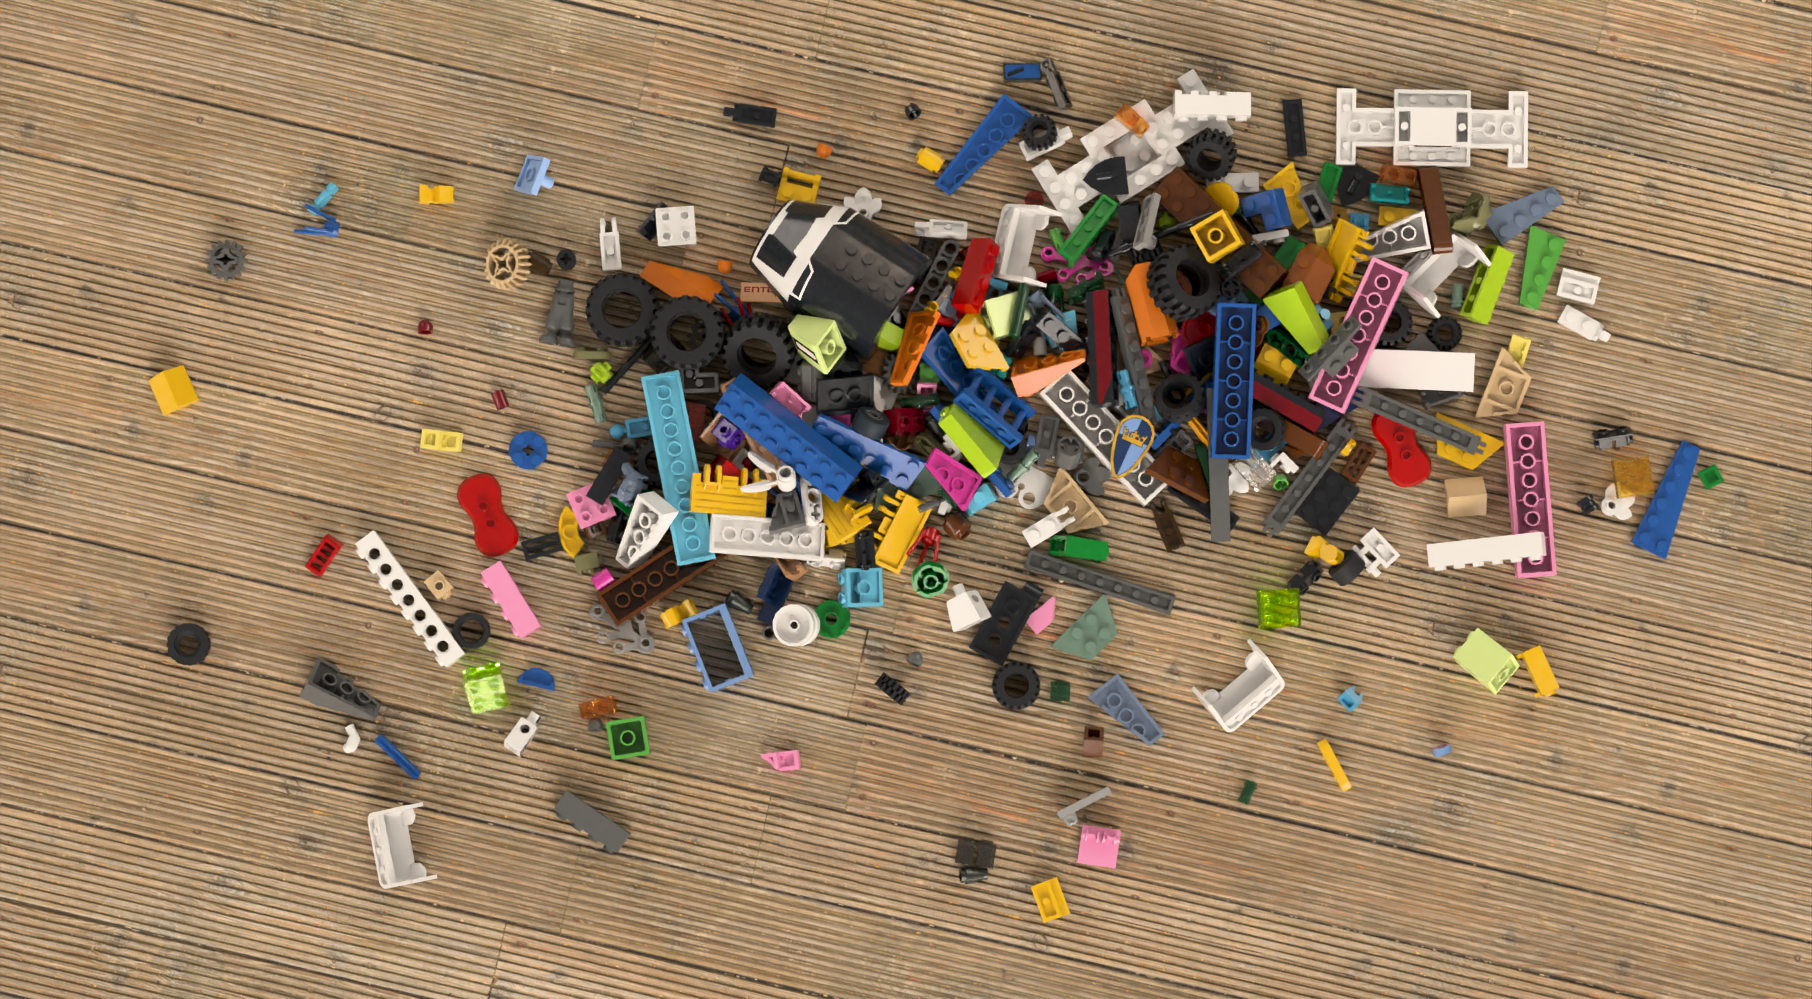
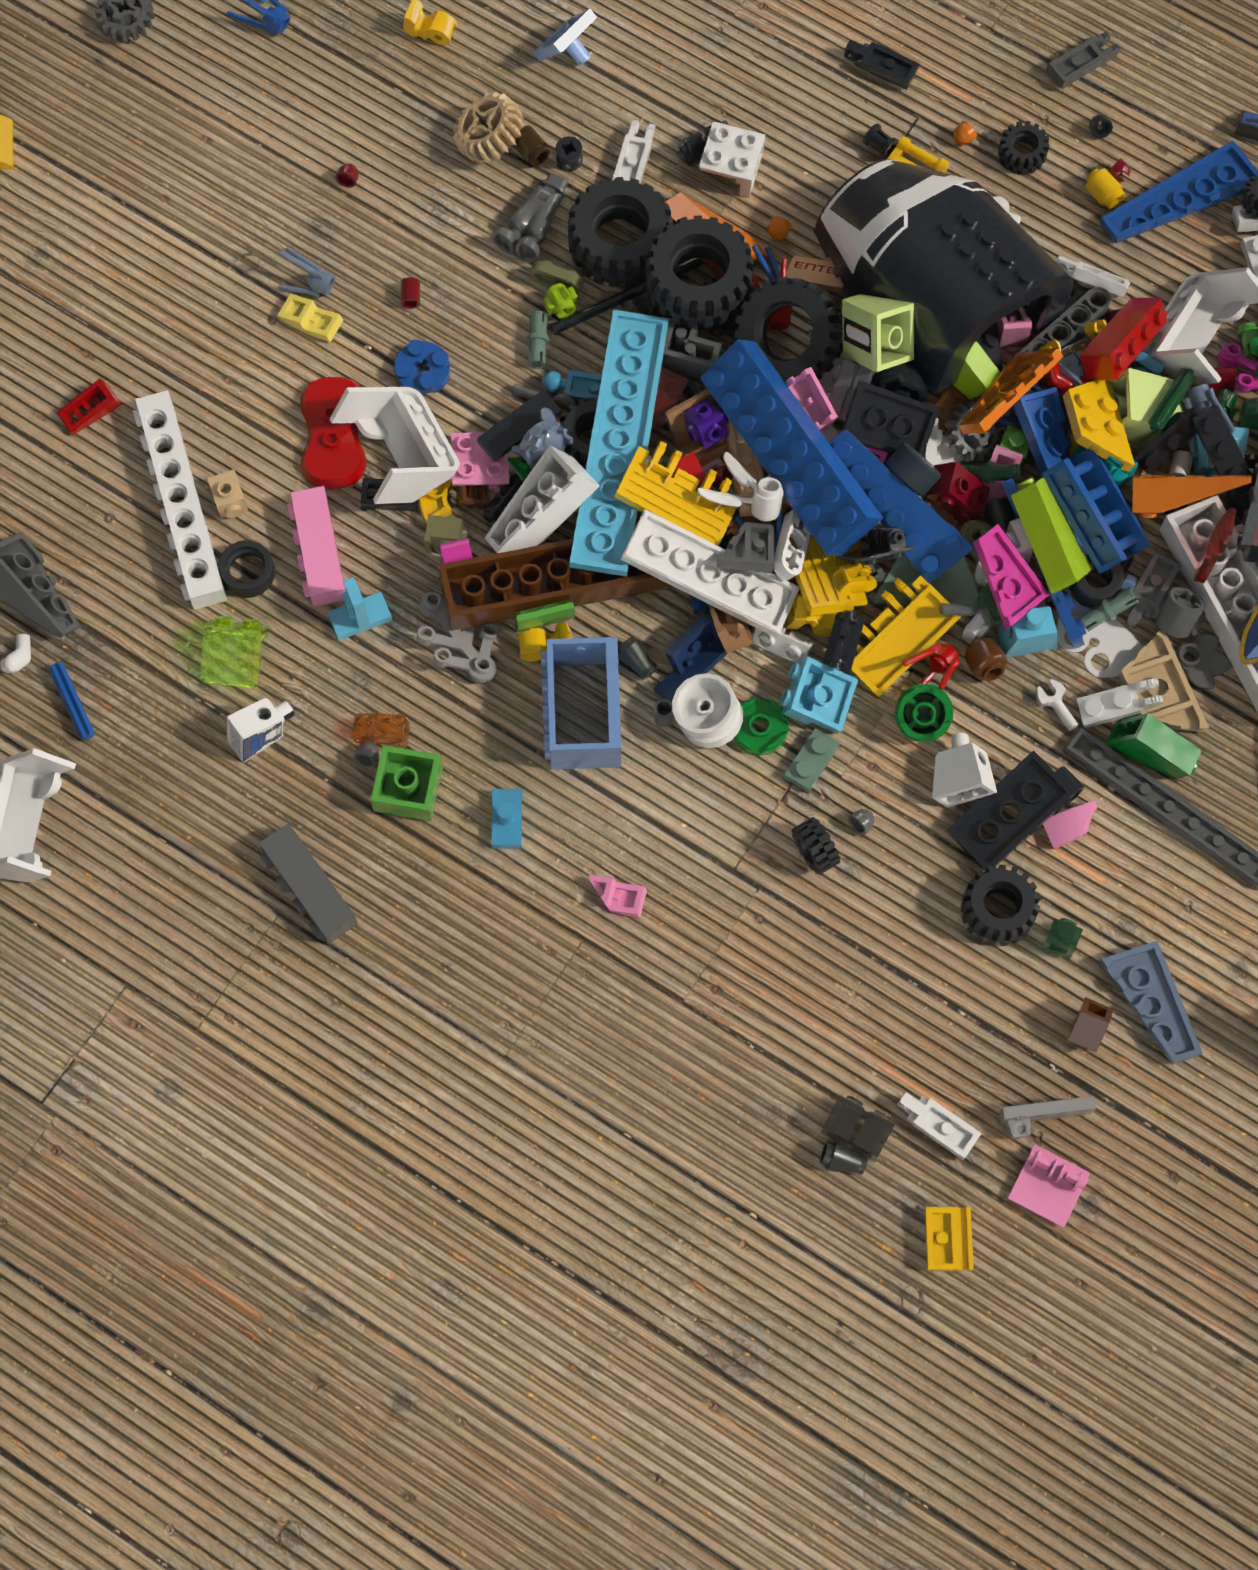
camera: 15 degrees right, 15 degrees down
blue tile [517,668,555,691] -> none
sand green wing [1051,594,1118,661] -> none
none -> sand blue plant [278,247,335,299]
none -> medium azure bracket [327,577,392,641]
none -> white windscreen [330,387,460,504]
none -> dark azure tile [491,789,522,849]
none -> bright green slope [514,599,575,633]
none -> sand green plate [784,728,840,793]
none -> white hinge [897,1092,981,1160]
none -> black tyre [998,121,1050,175]
none -> white bar [1036,679,1078,731]
none -> dark grey hinge [1046,32,1121,89]
none -> dark red hinge [1108,158,1130,183]
none -> clear red slope [1193,508,1236,583]

